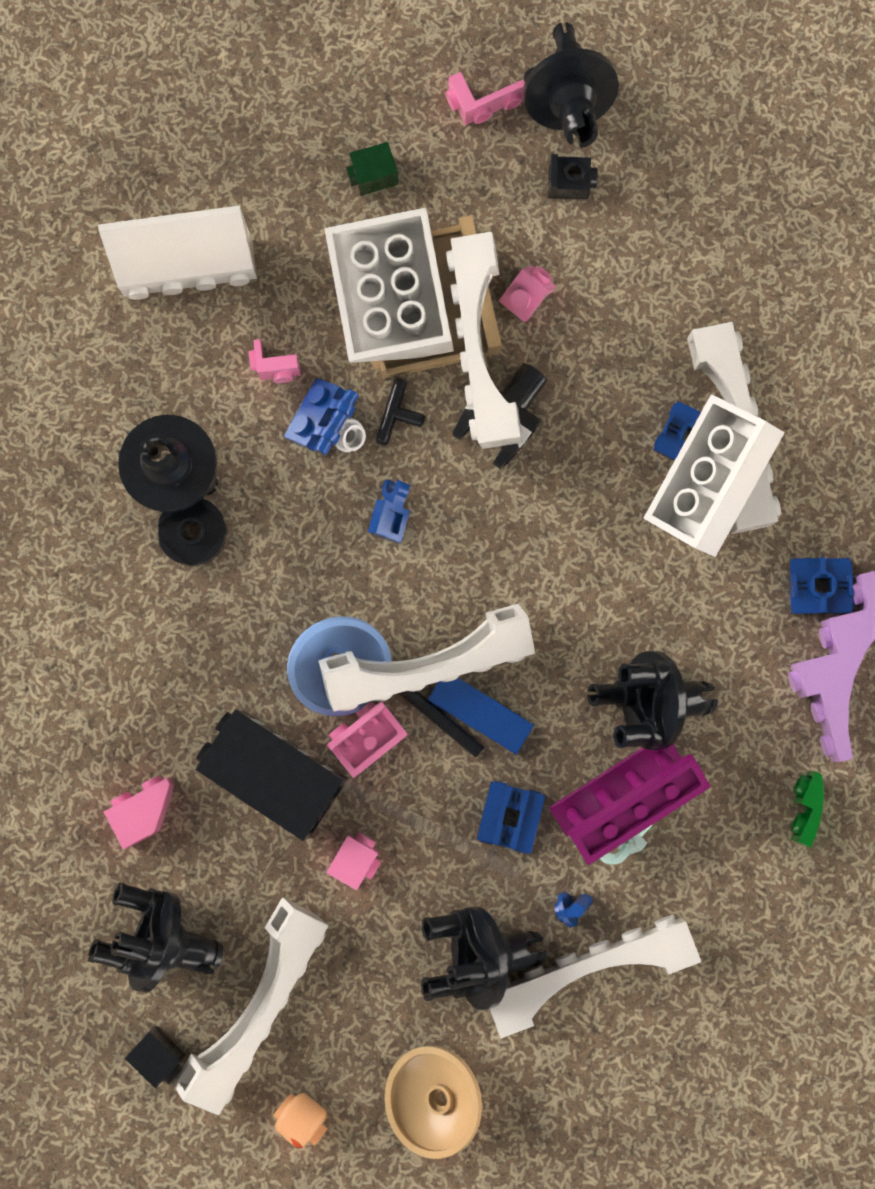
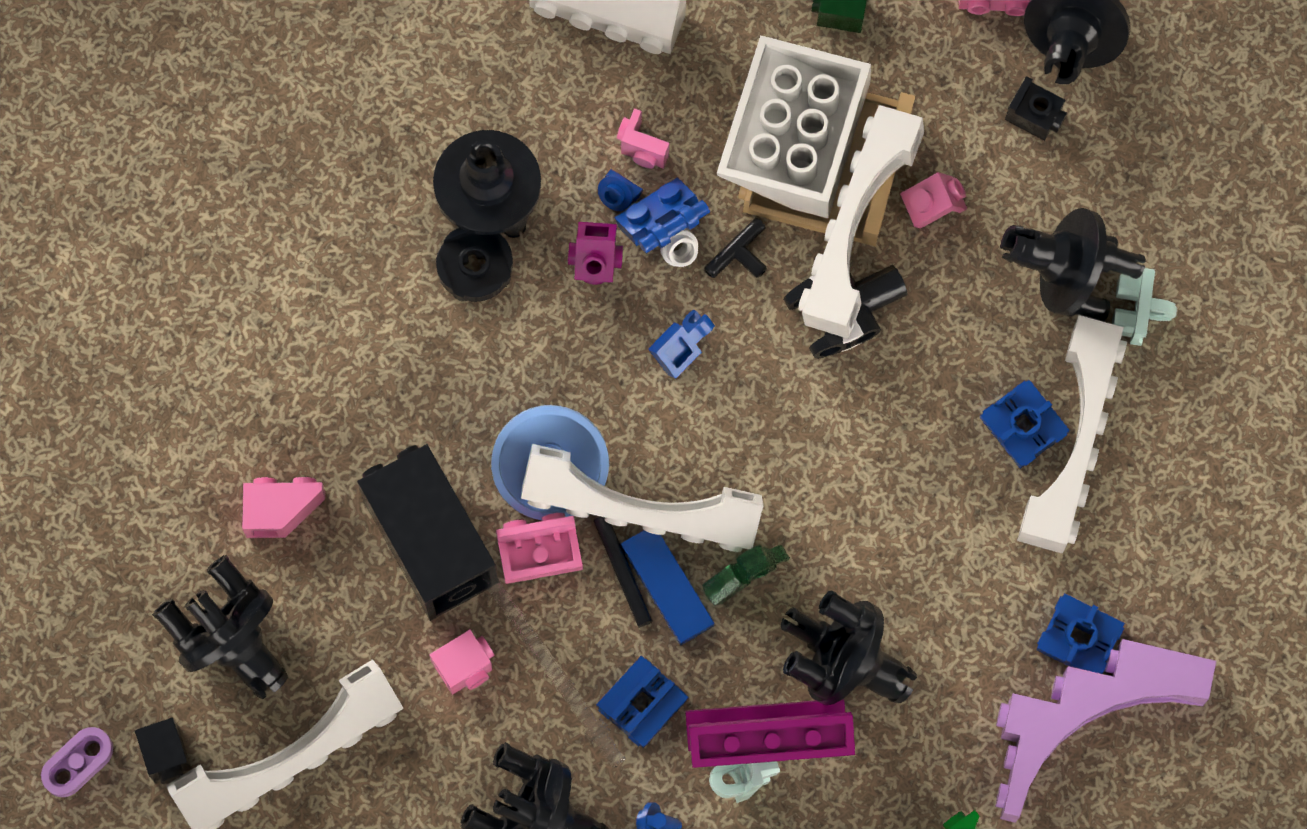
camera: 25 degrees right, 10 degrees down
white brick [644,394,785,557] -> none
none -> lavender plate [41,727,113,797]
none -> magenta brick [568,222,623,285]
none -> blue plate [598,169,643,211]
none -> clear green bar [702,545,790,606]
none -> black piece [1000,208,1146,322]
none -> light aqua hips [1112,268,1177,346]

